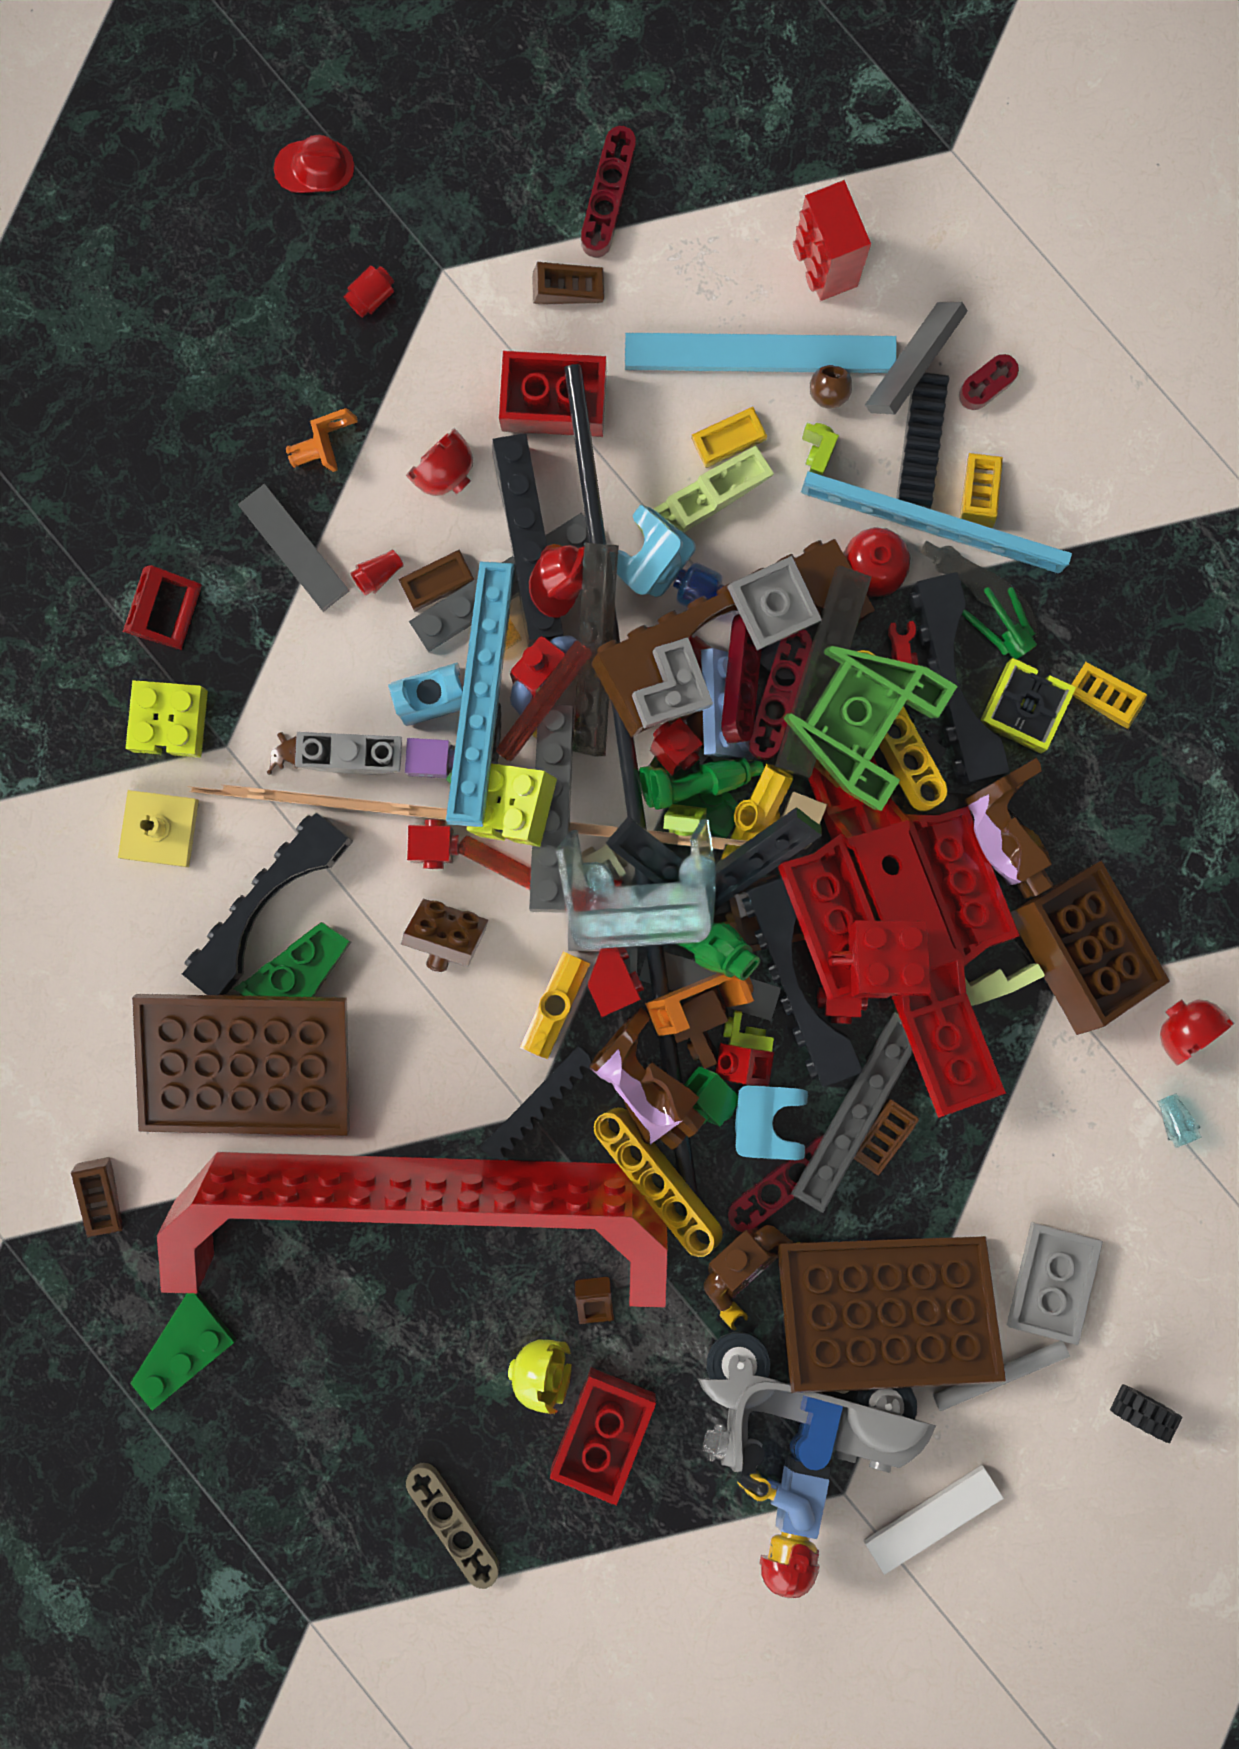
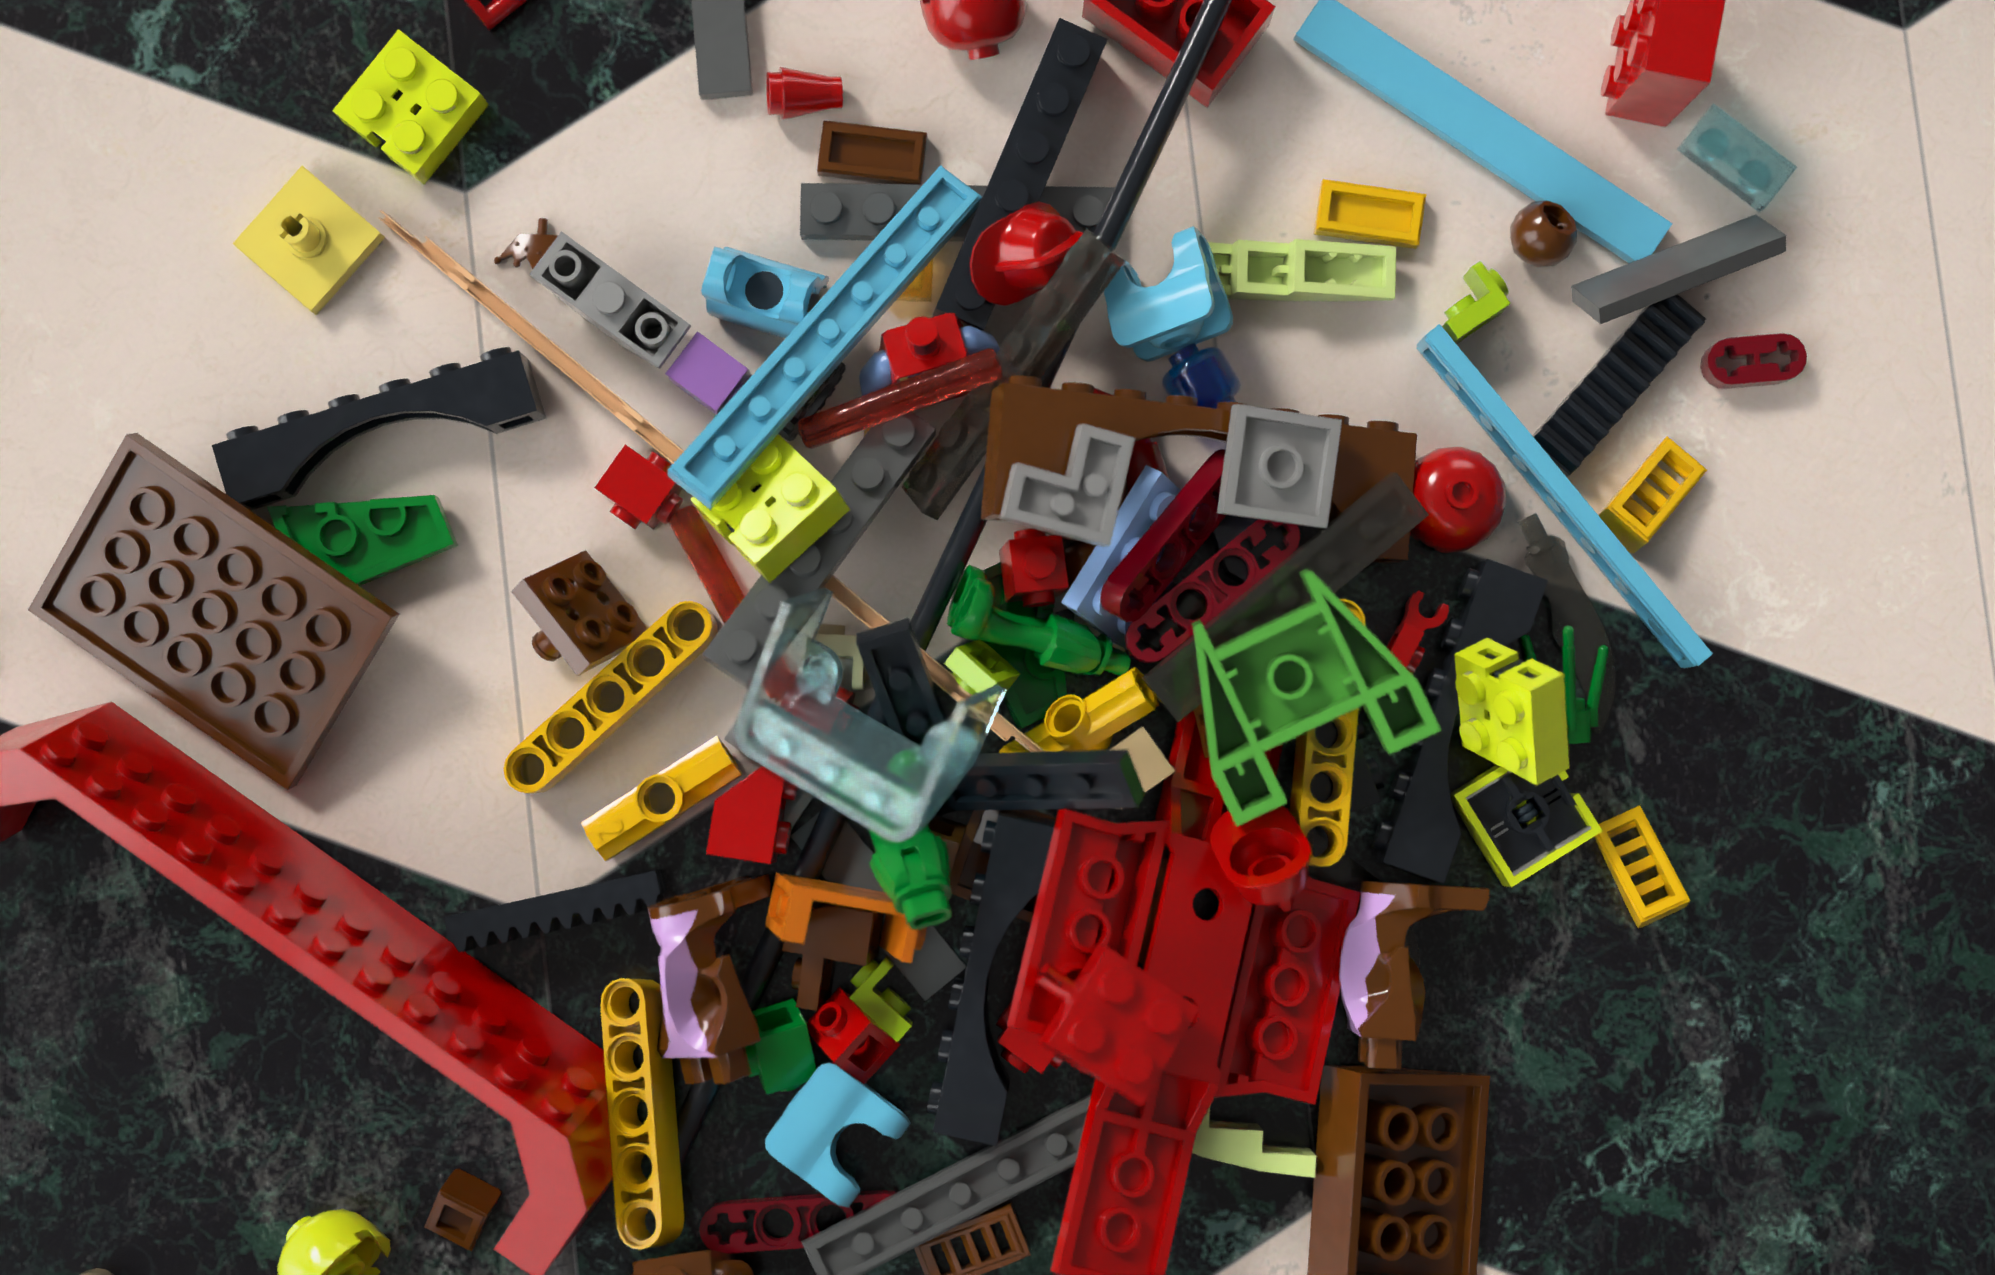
camera: 25 degrees right, 0 degrees up
none -> yellow beam [503,601,718,793]
none -> red piece [1210,806,1312,912]
none -> neon yellow piece [1454,638,1569,785]
none -> clear light blue plate [1676,103,1797,213]

